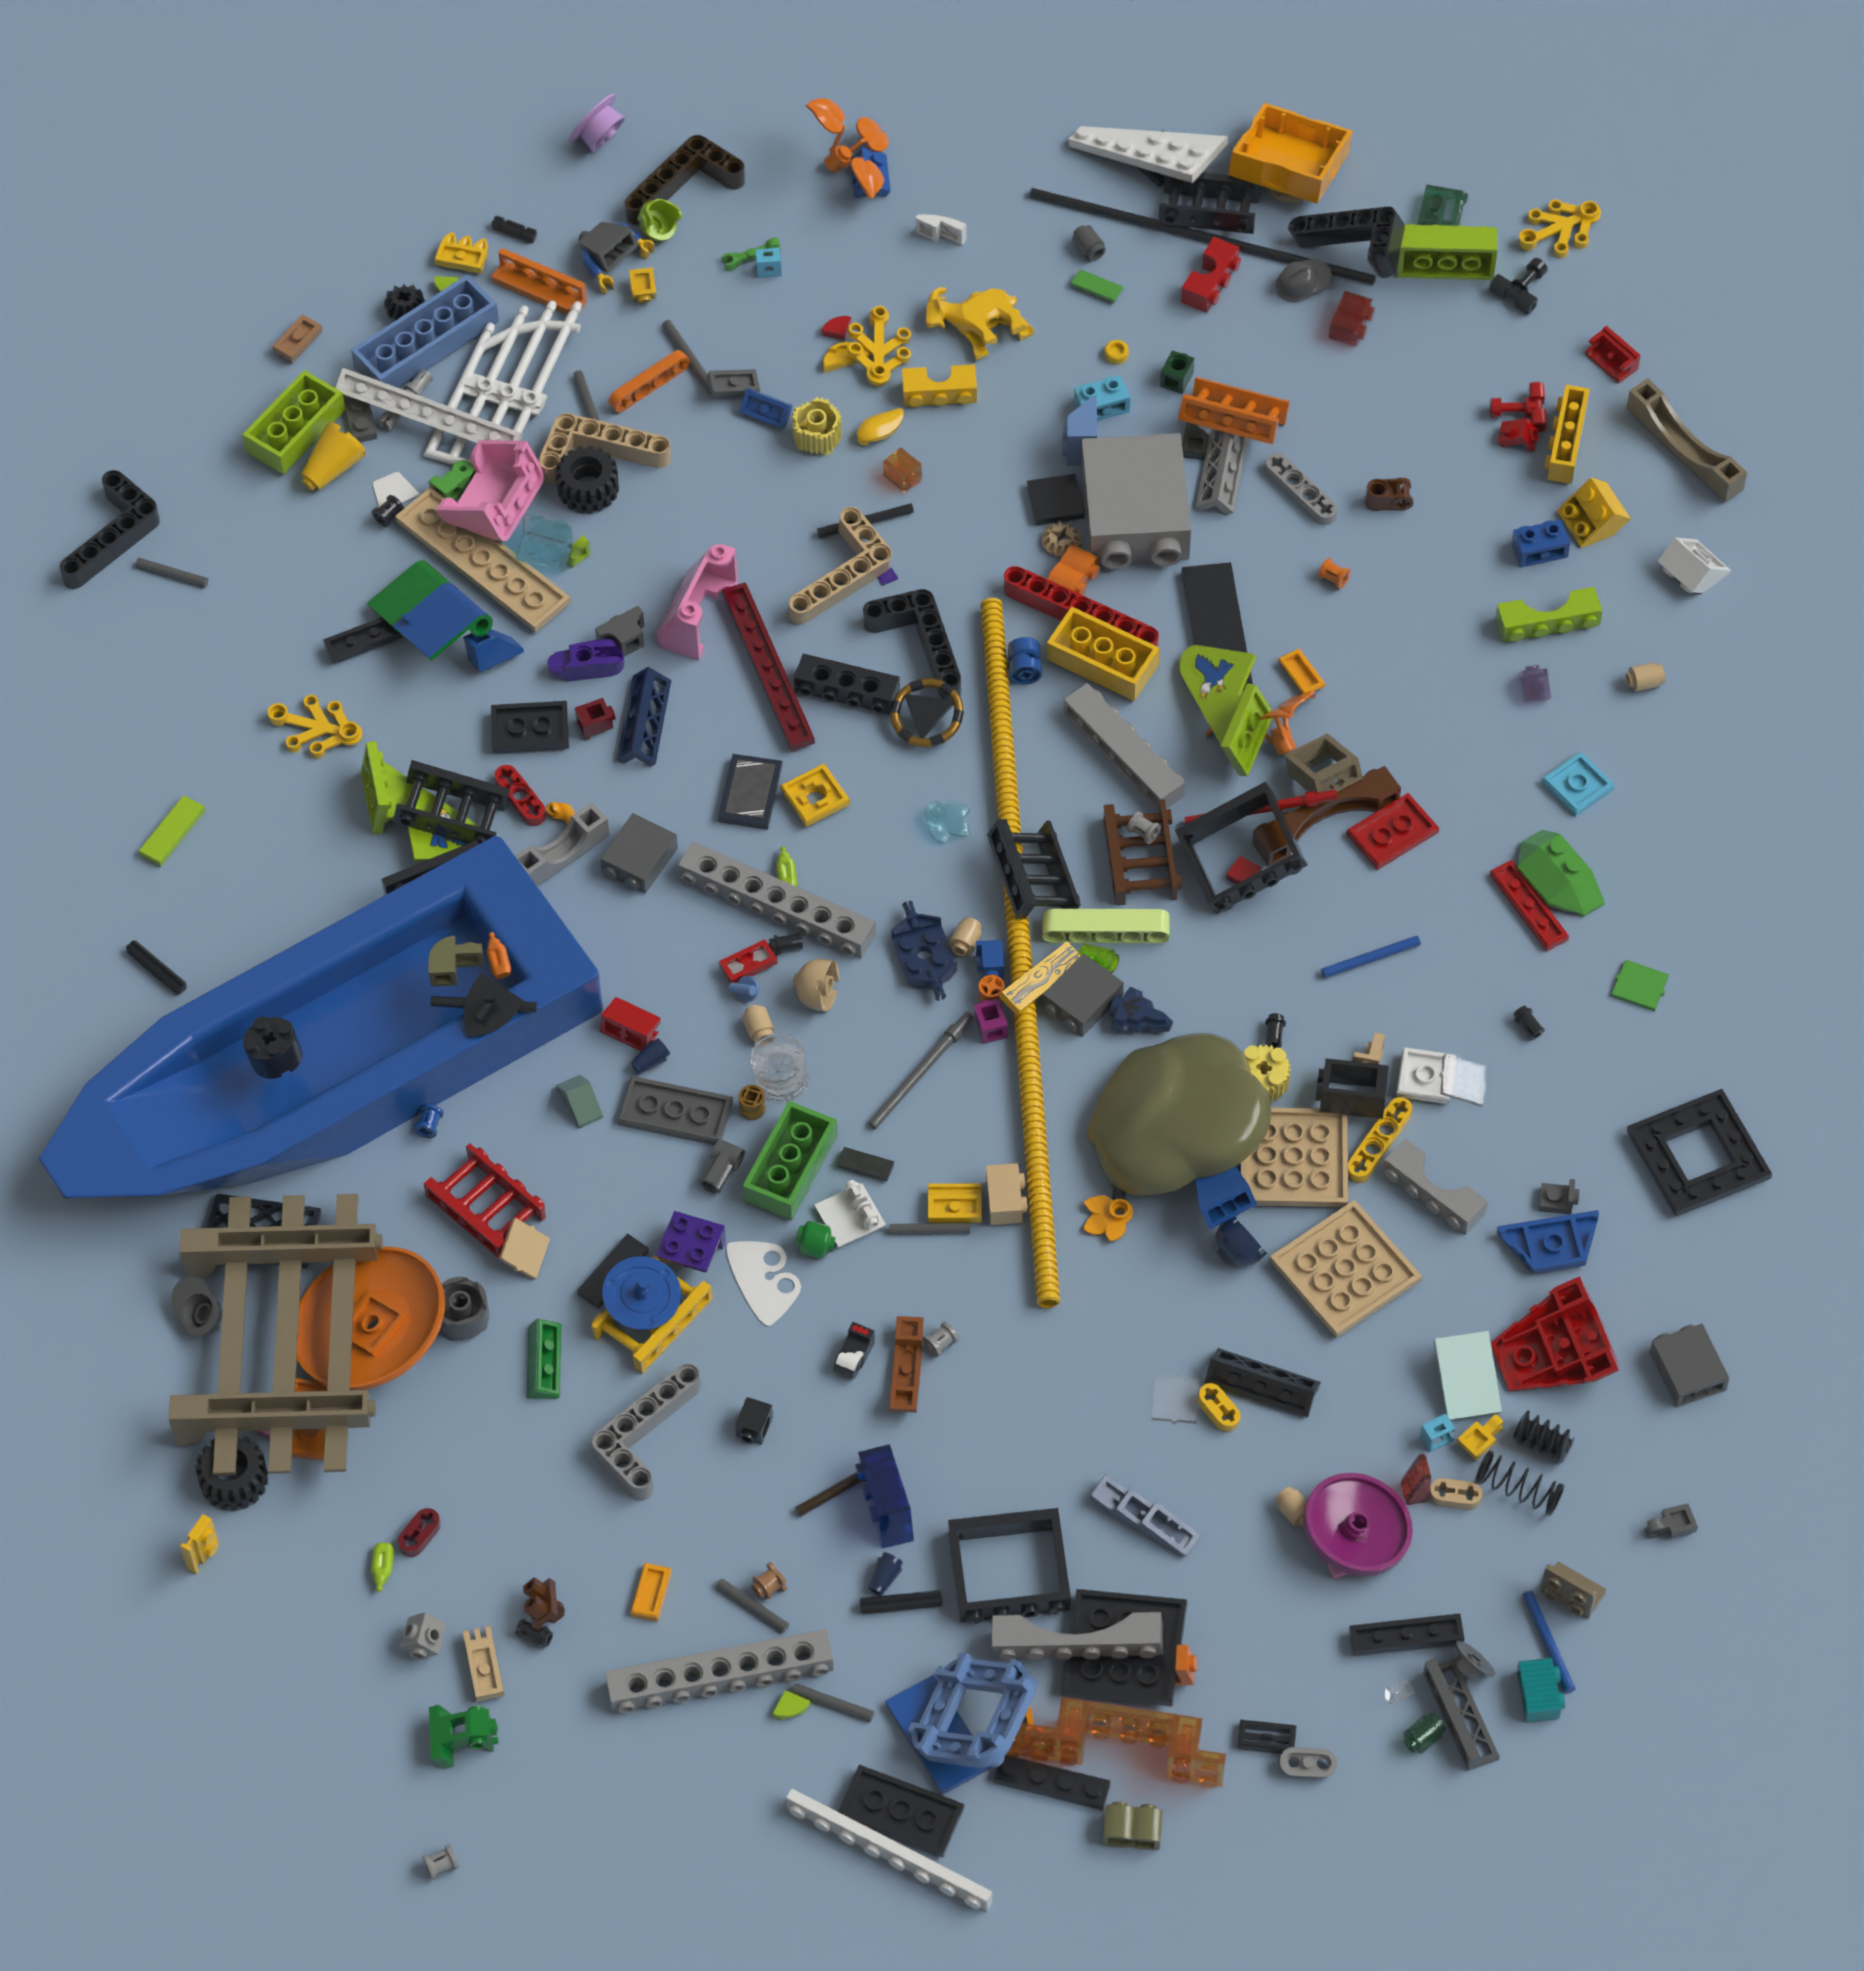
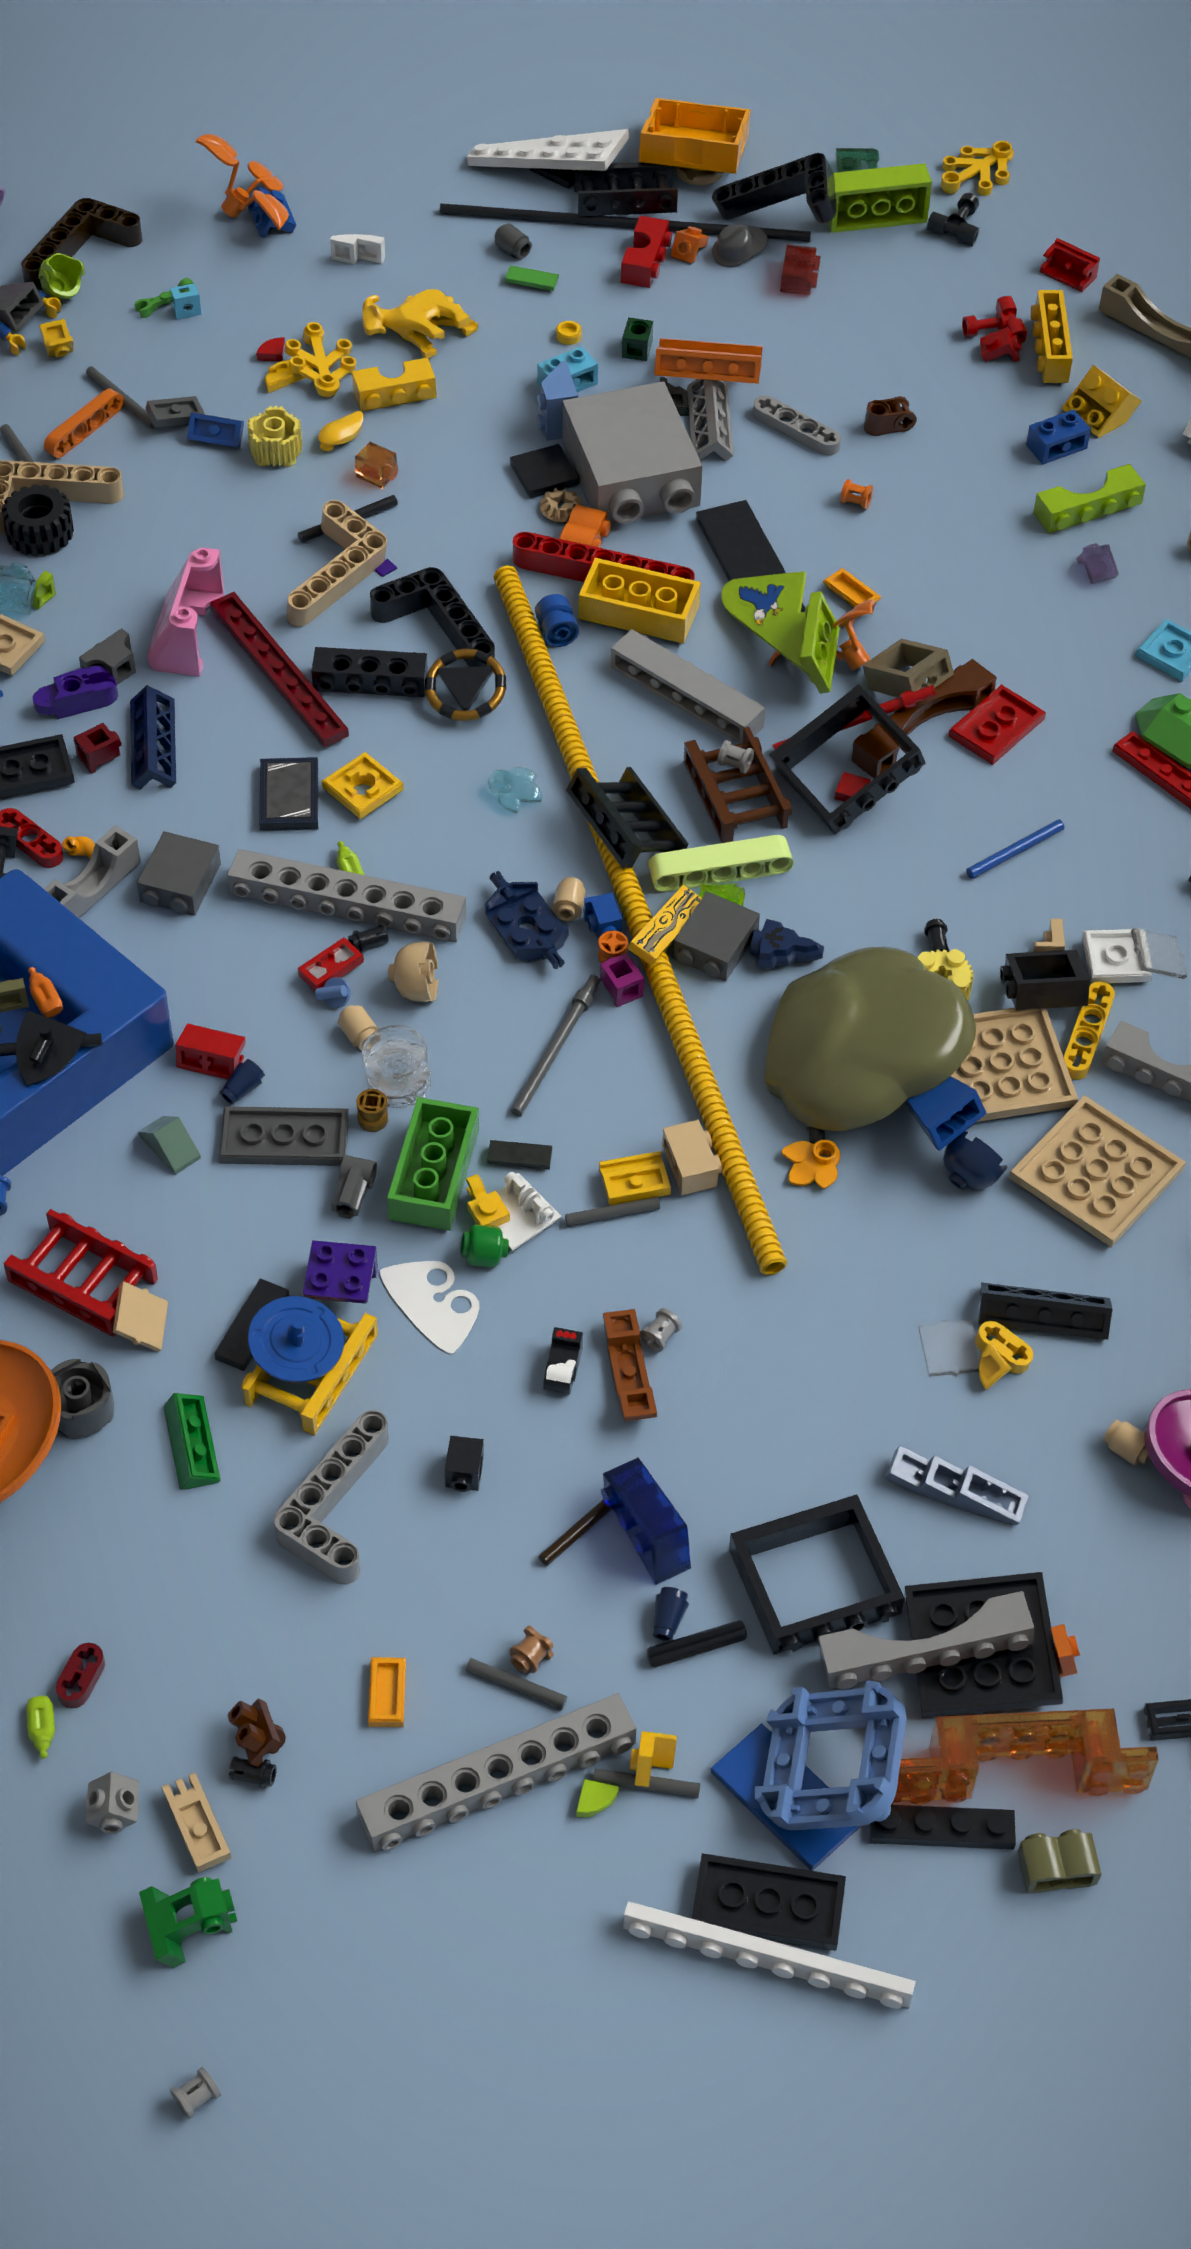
camera: 15 degrees left, 5 degrees down
none -> yellow plate [466,1174,510,1226]
none -> yellow bracket [629,1731,677,1787]
none -> orange bracket [671,226,709,263]
none -> yellow tile [979,1343,1012,1390]

